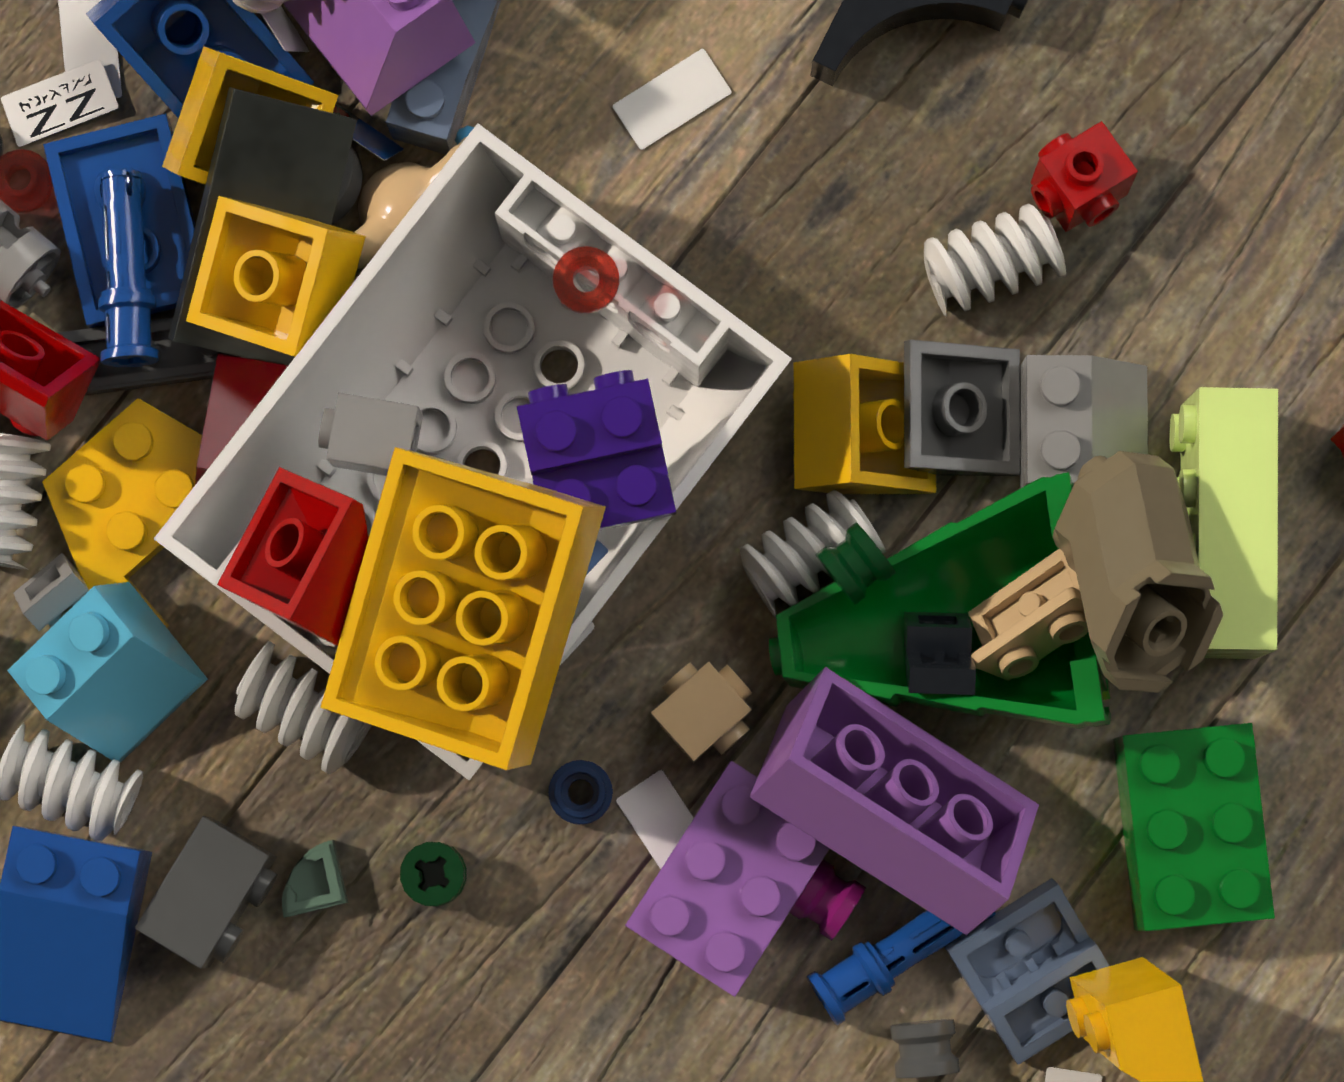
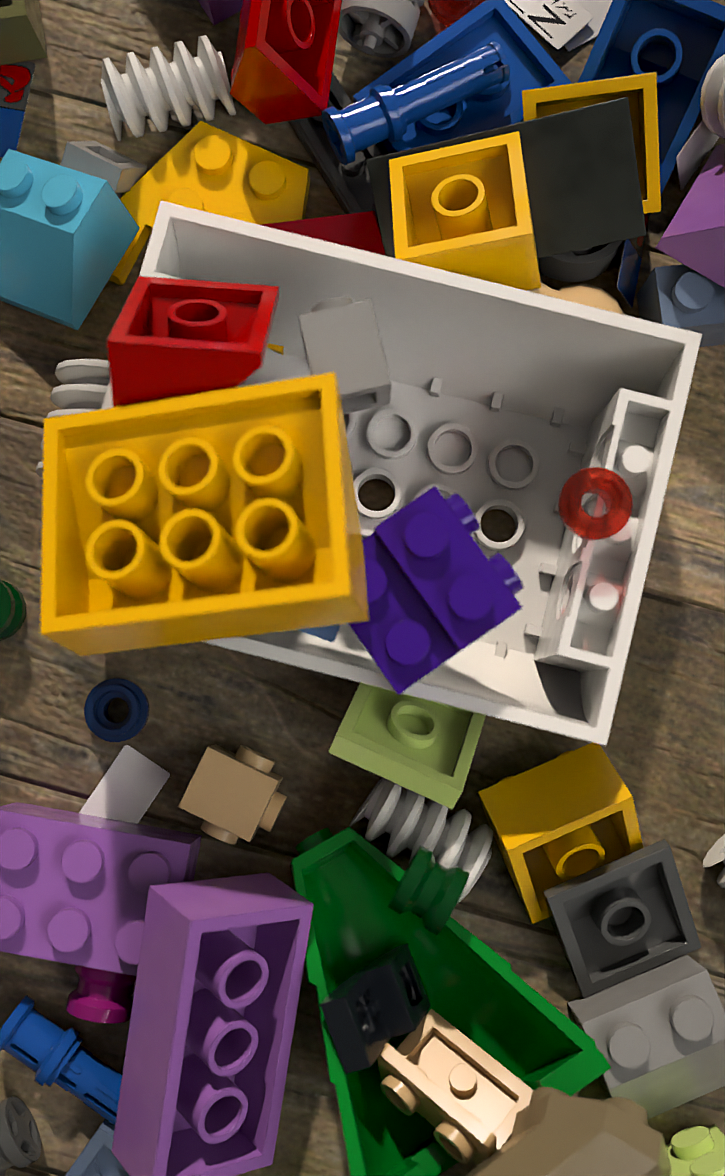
camera: 65 degrees right, 0 degrees up
none -> yellowish green plate [328,683,486,810]

